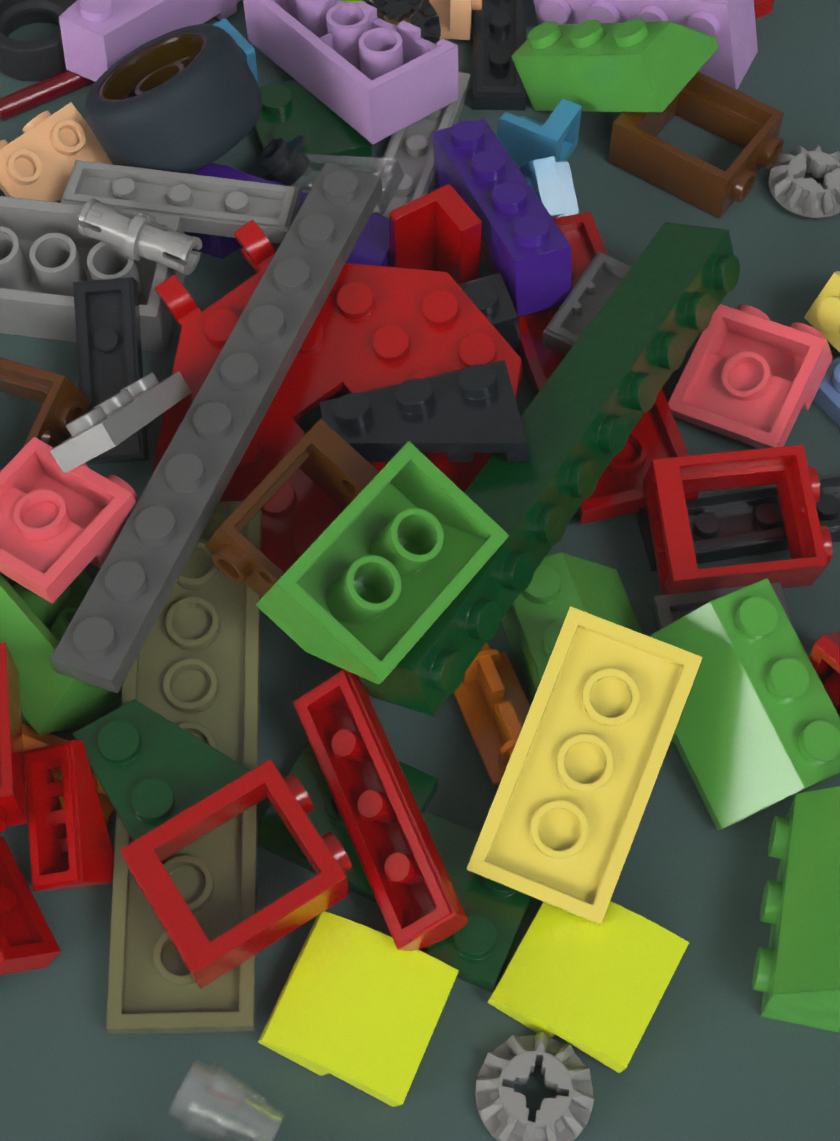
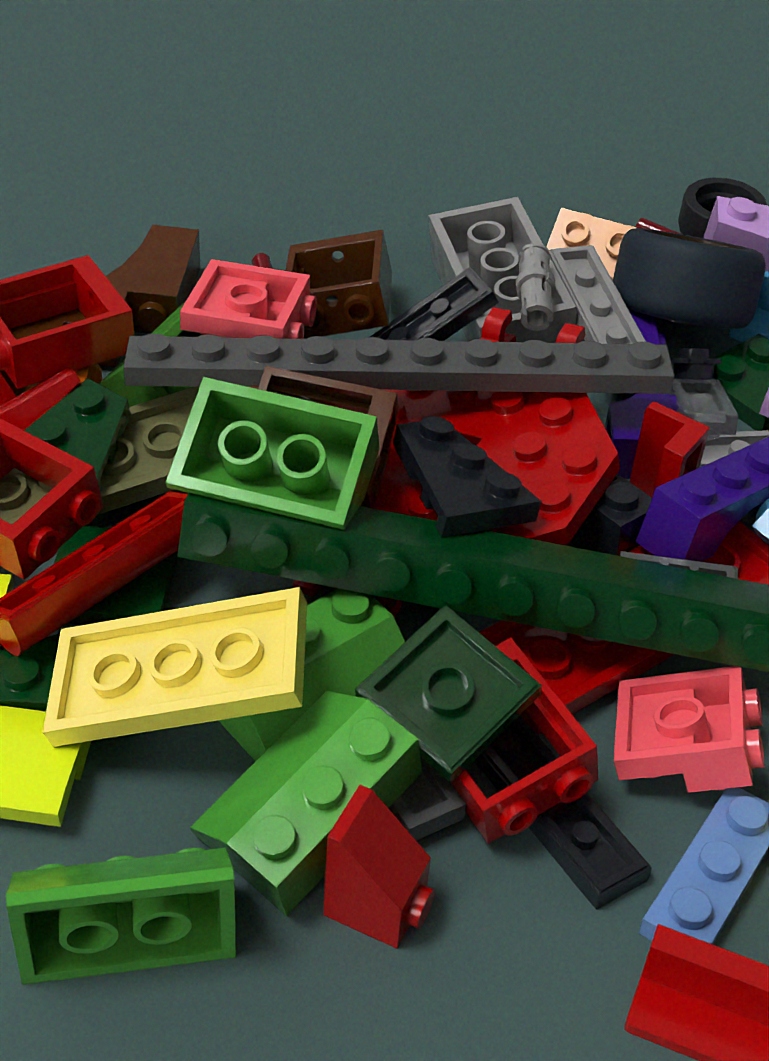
camera: 65 degrees right, 15 degrees down
light grey plate [50,371,192,474] -> none
none -> dark green plate [355,605,542,783]

